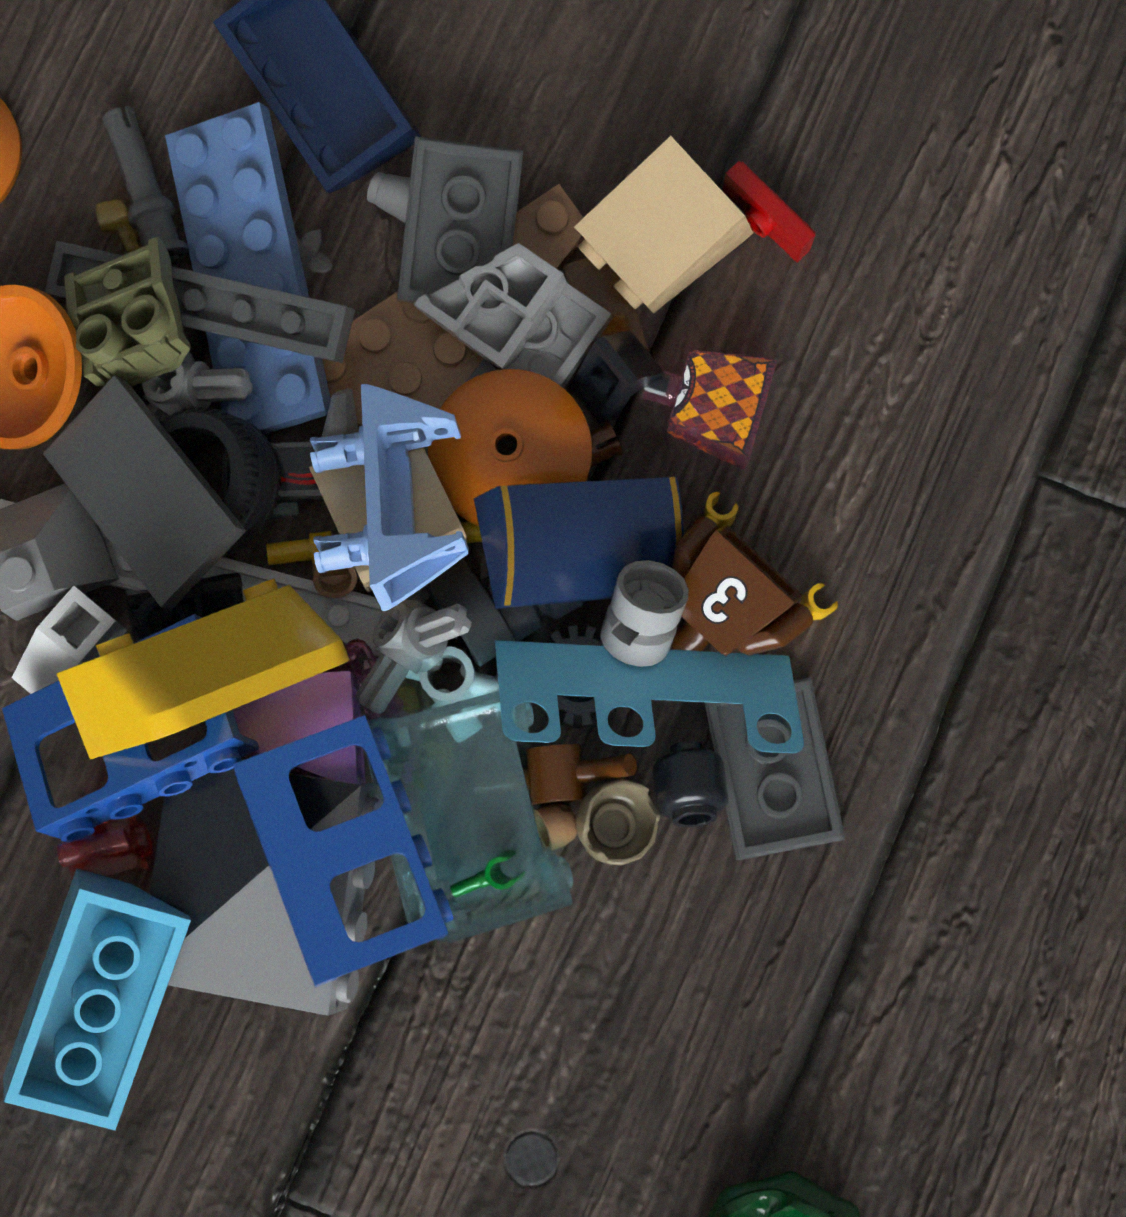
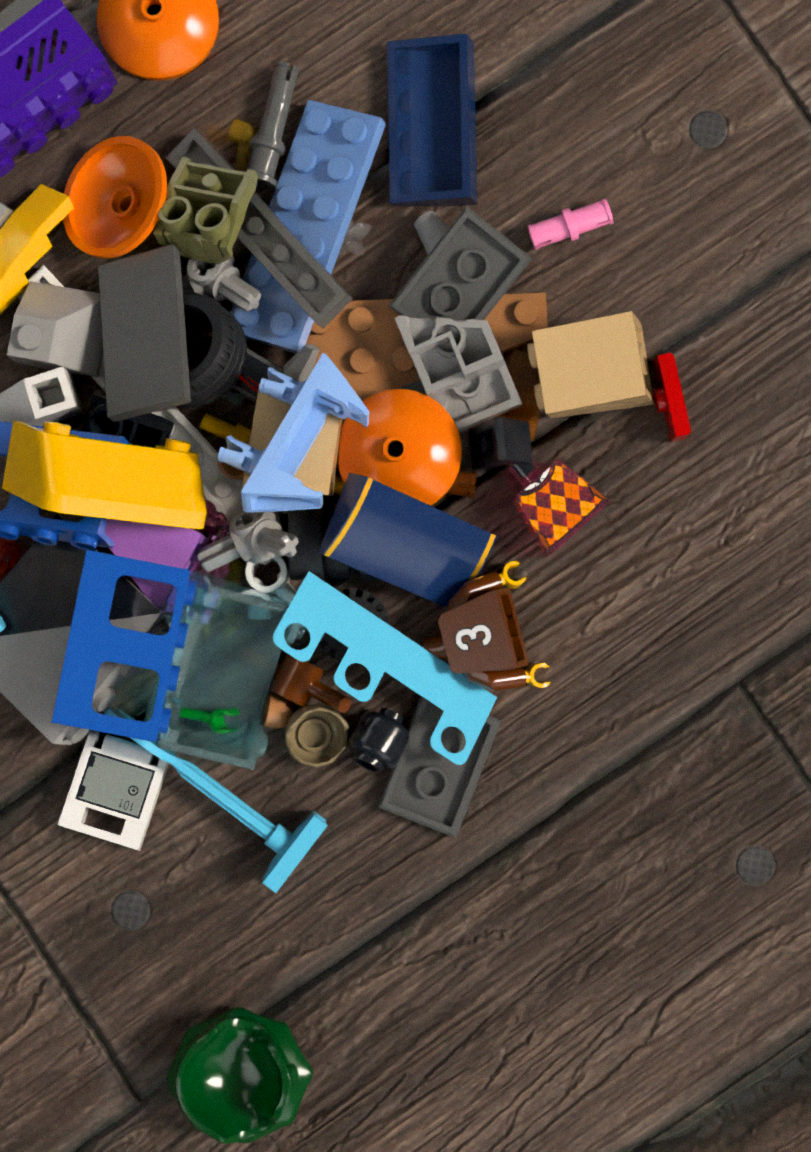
camera: 40 degrees right, 5 degrees up
light grey wheel [600,560,689,667] -> none
none -> container [58,730,169,851]
none -> medium azure piece [104,705,328,893]
none -> bright pink pin [527,198,614,251]

